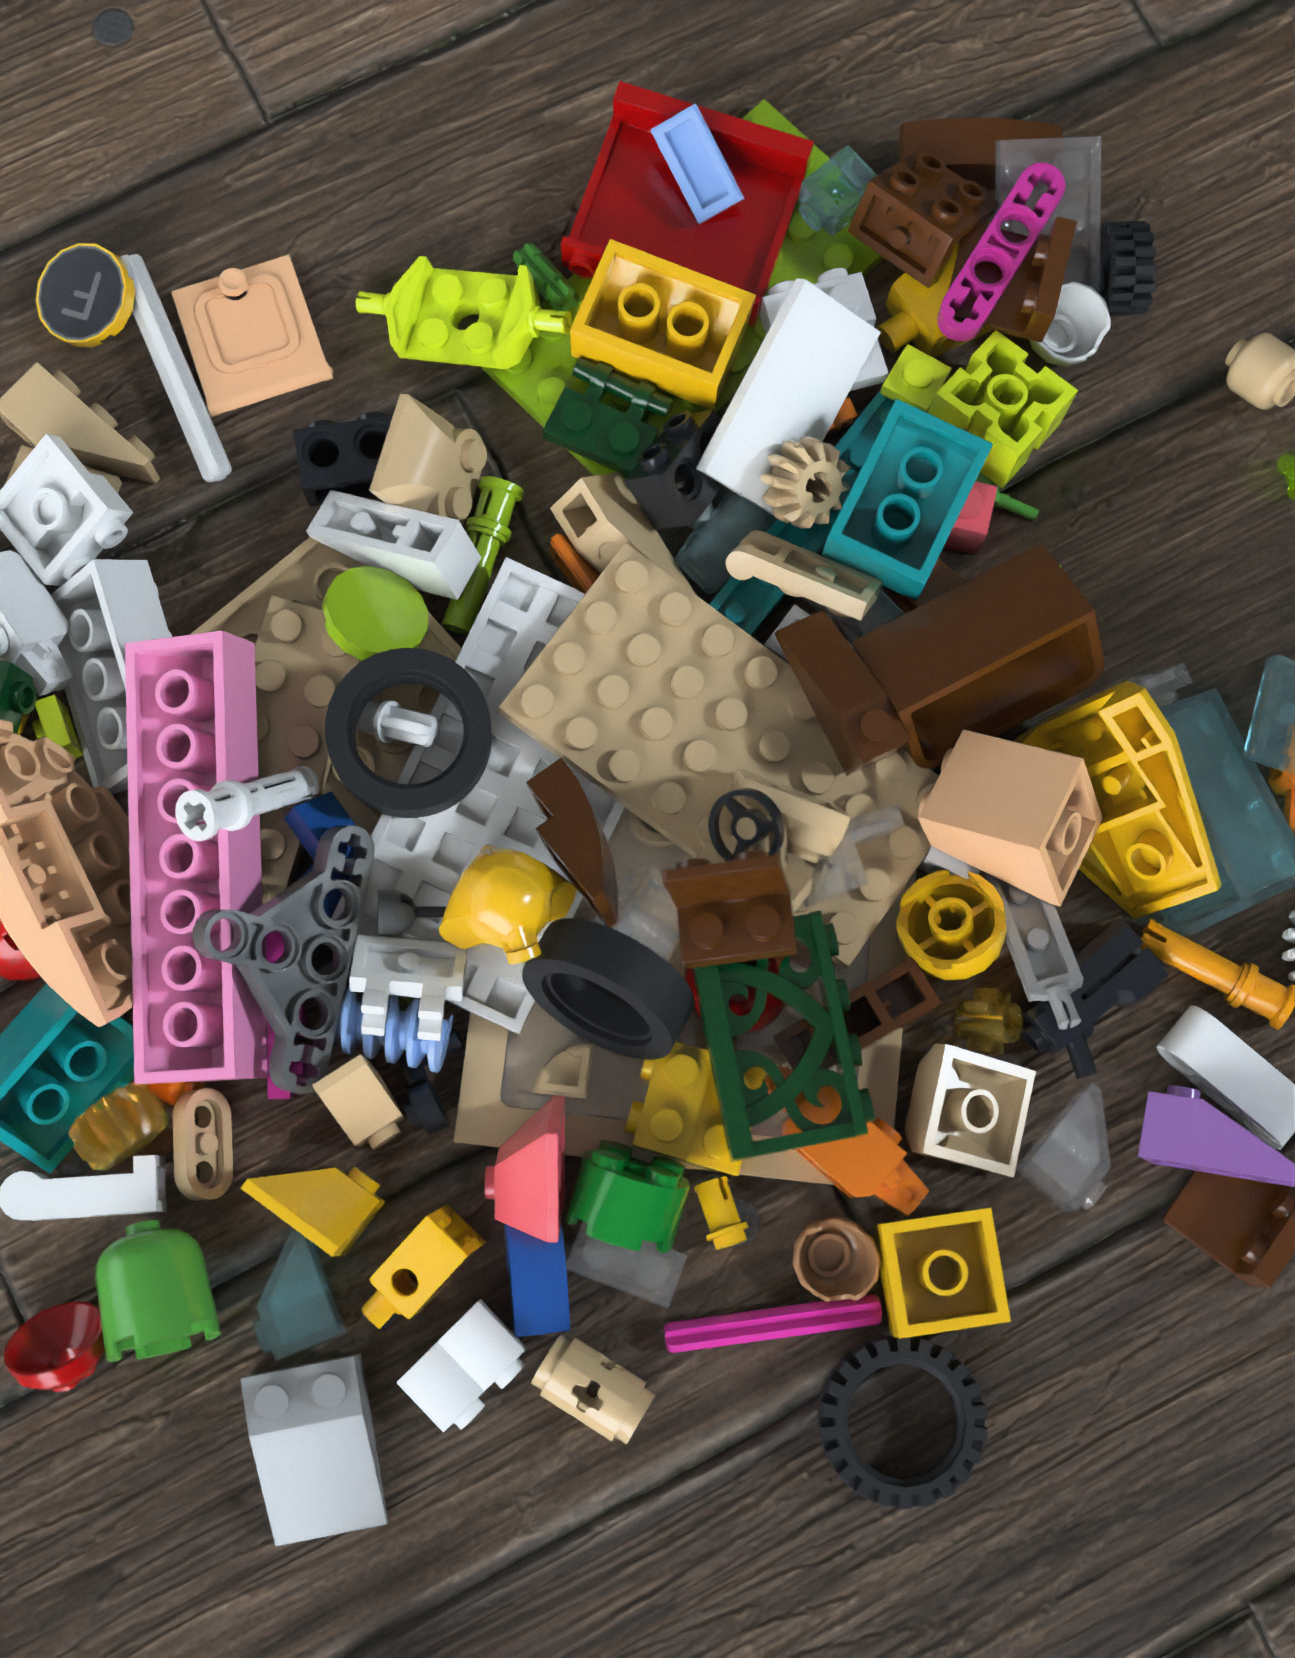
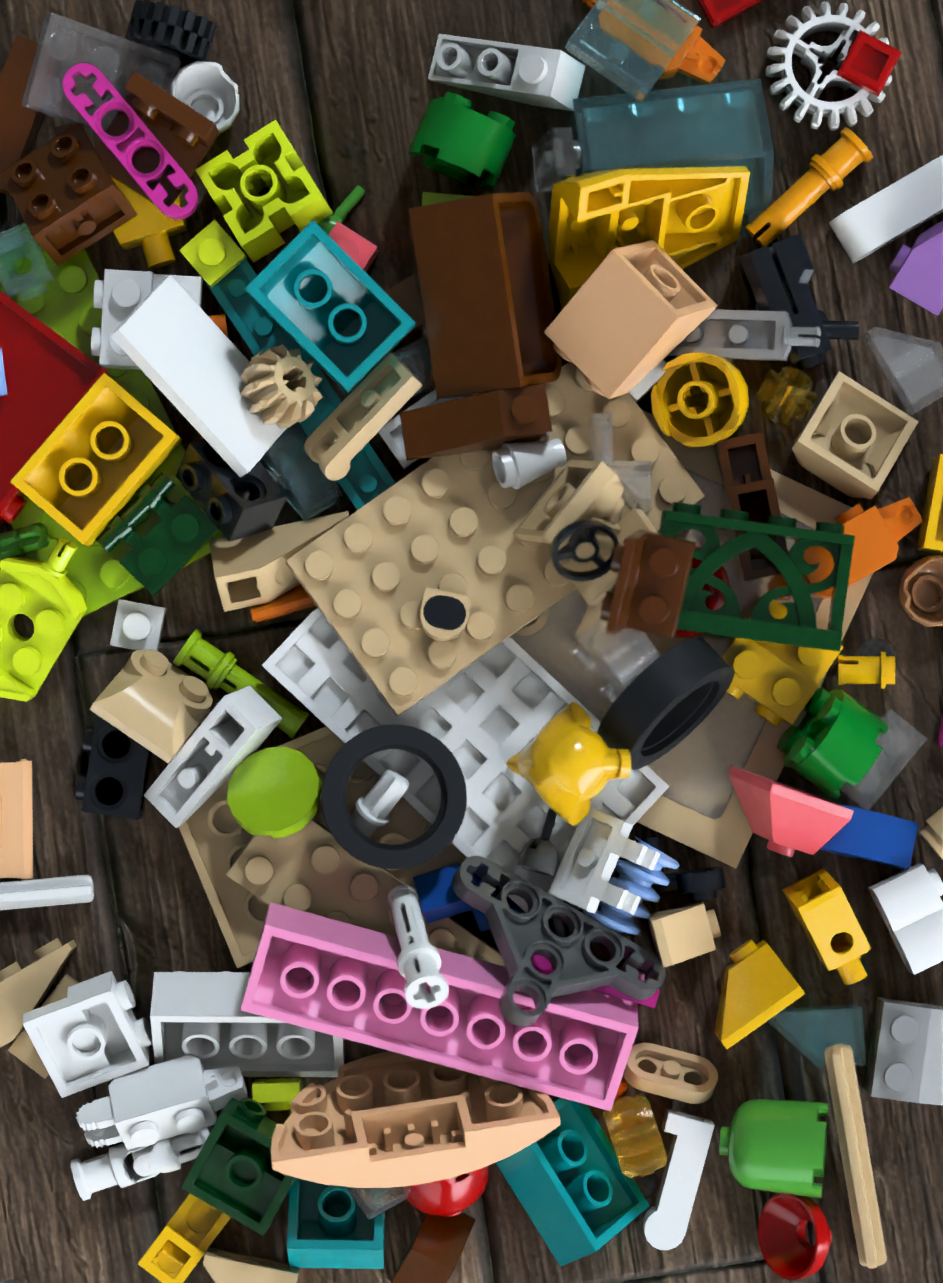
camera: 70 degrees left, 10 degrees up
reddish brown slope [526,757,618,927] -> none
tan tile [533,1044,594,1100] -> none
none -> white plate [110,599,167,651]
none -> green brick [408,92,516,190]
none -> tile [420,587,473,641]
none -> white slope [428,34,585,111]
none -> white cone [492,438,567,490]
none -> tan axle [824,1043,887,1268]

